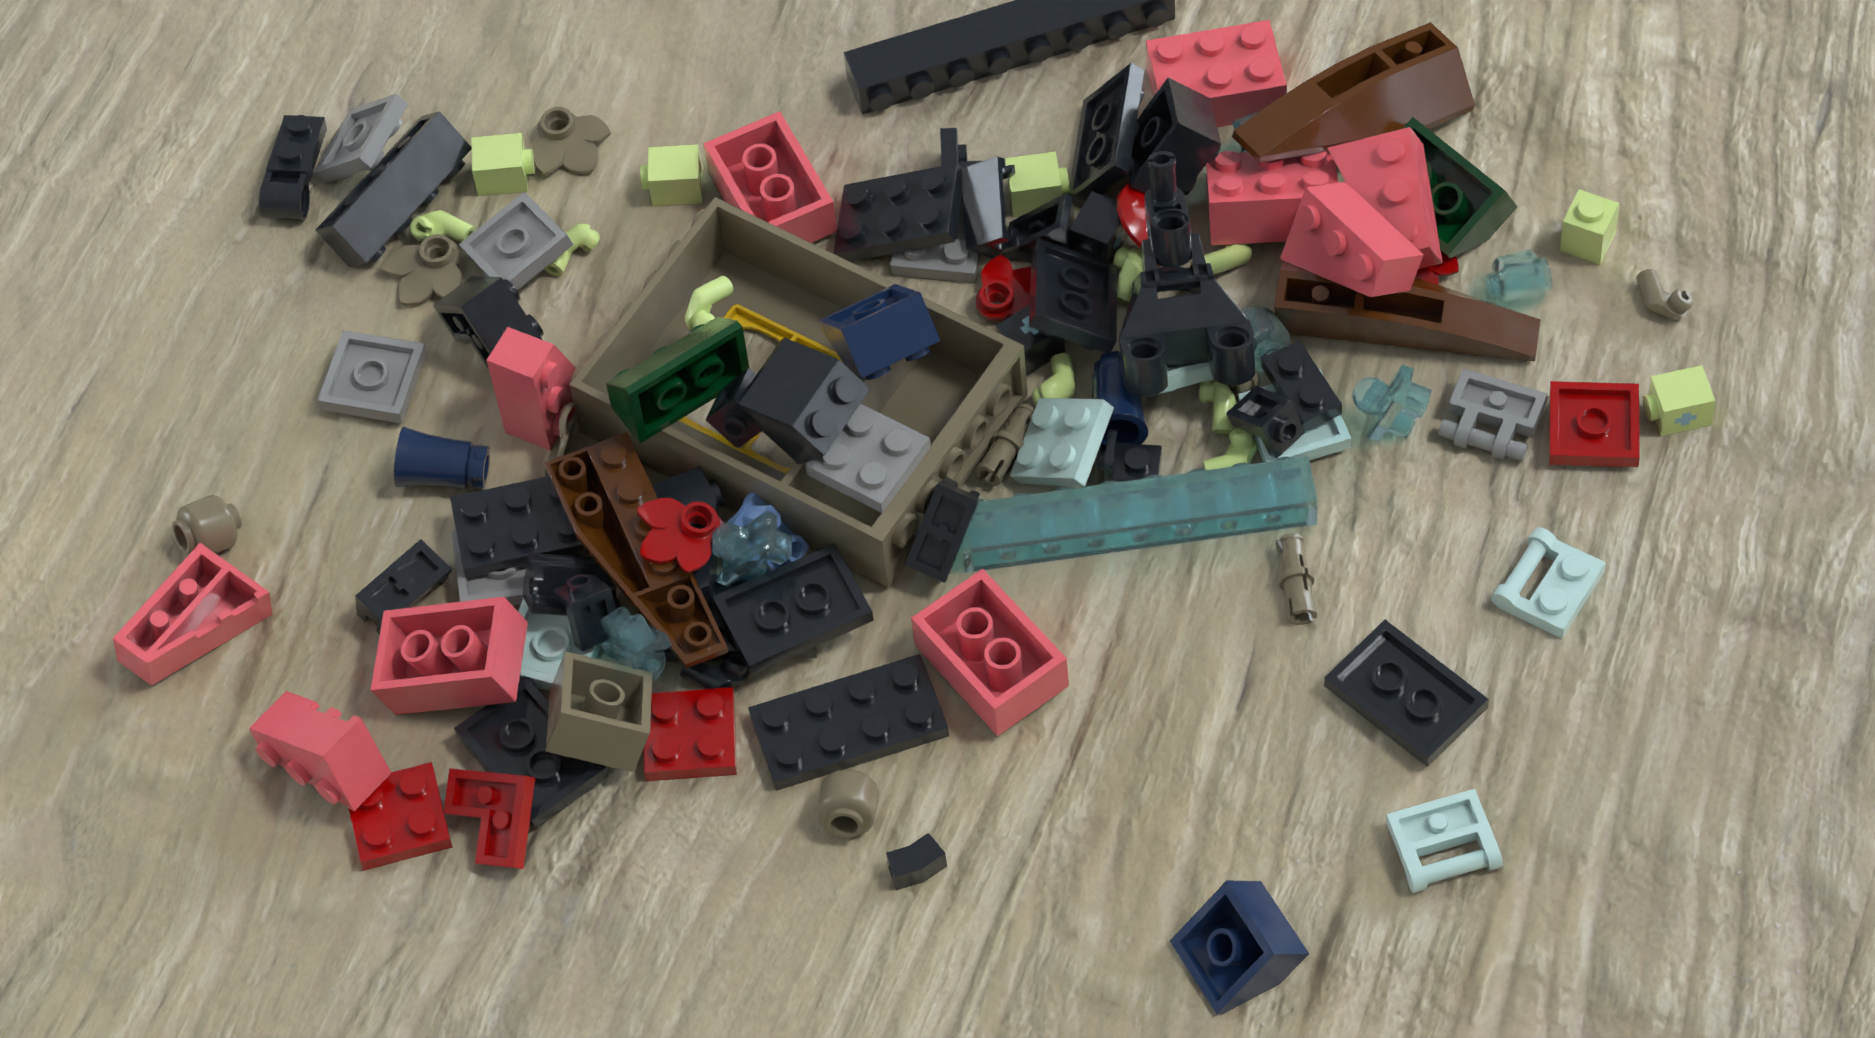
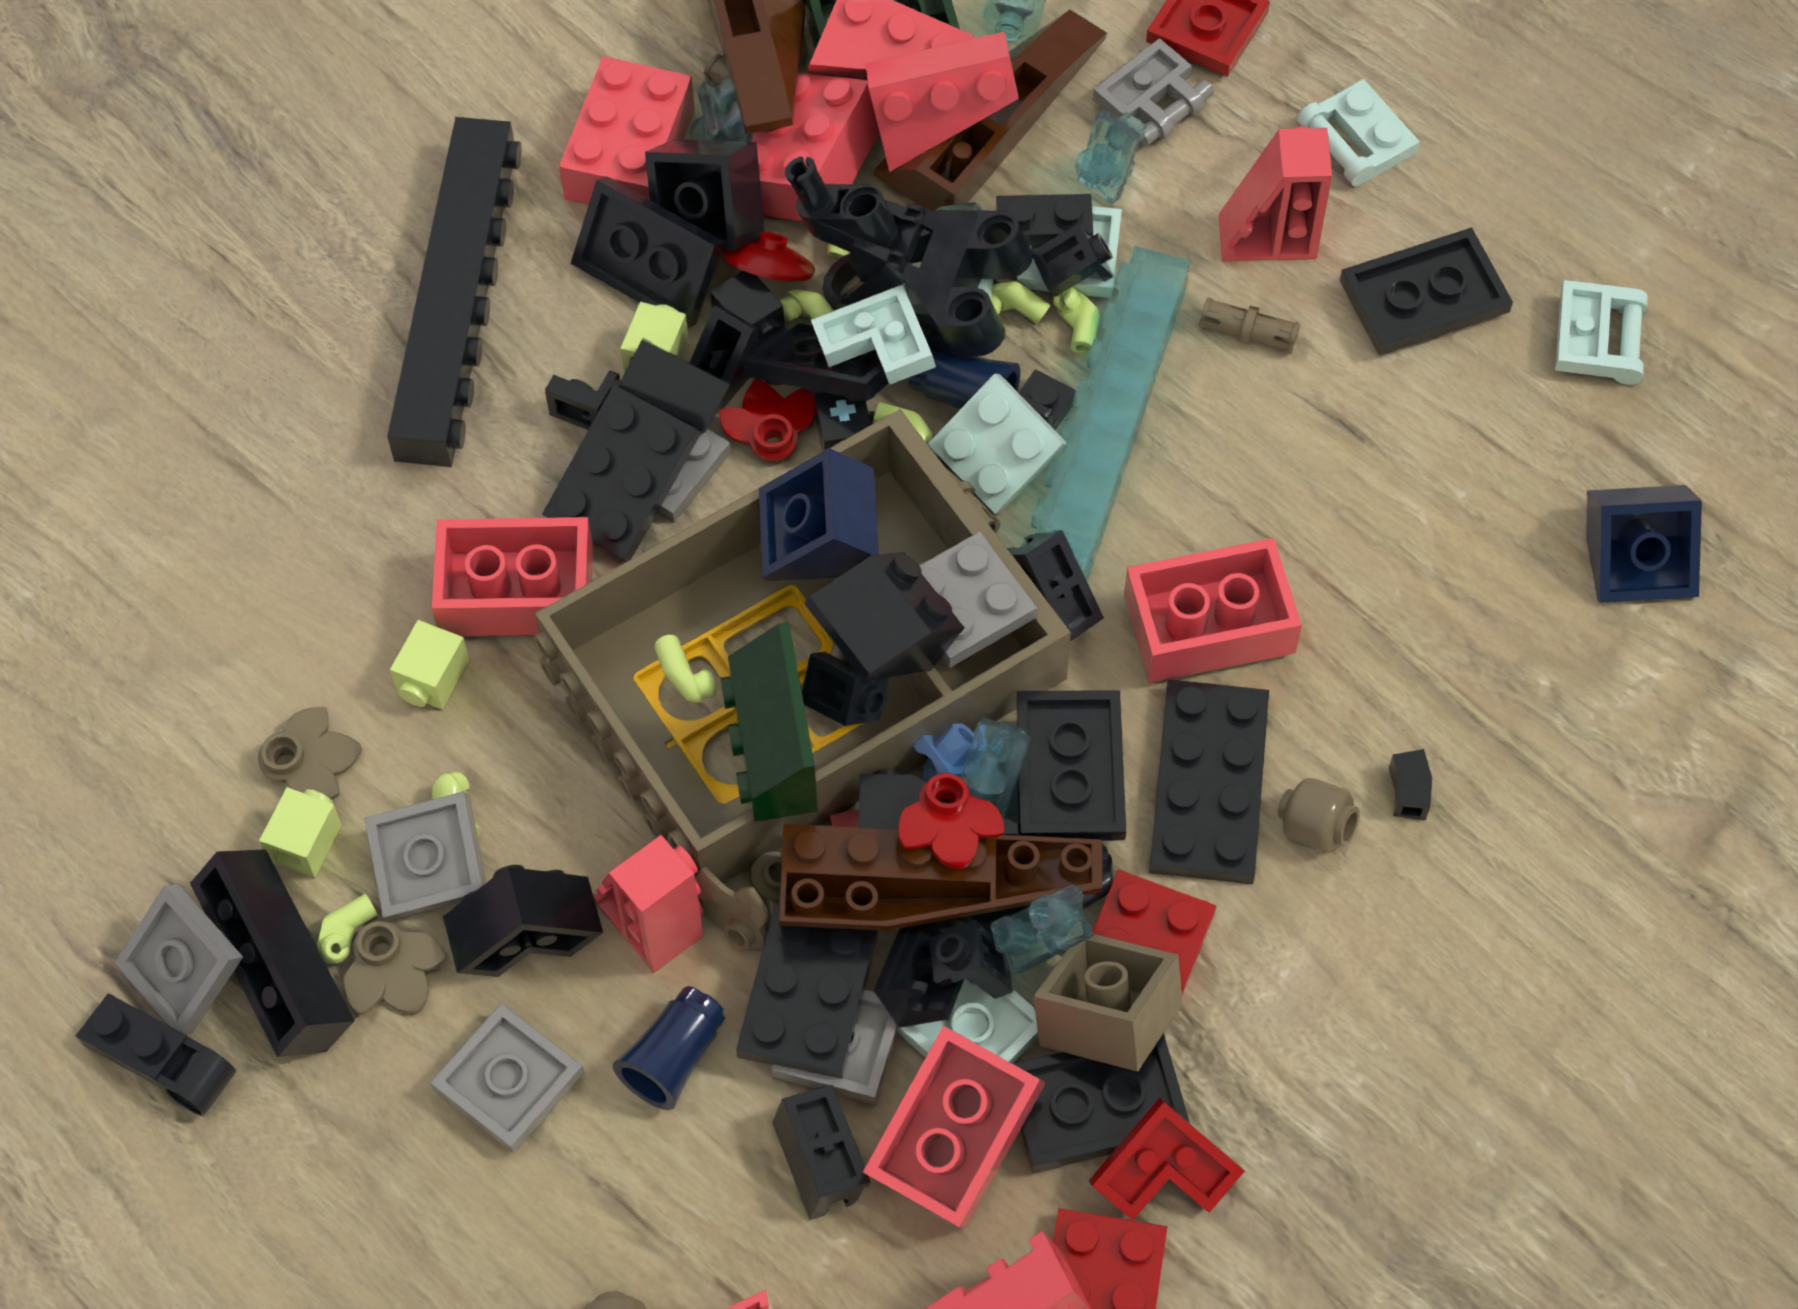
camera: 70 degrees left, 5 degrees up
none -> light aqua plate [811,284,936,385]
none -> coral wedge [1218,126,1332,261]

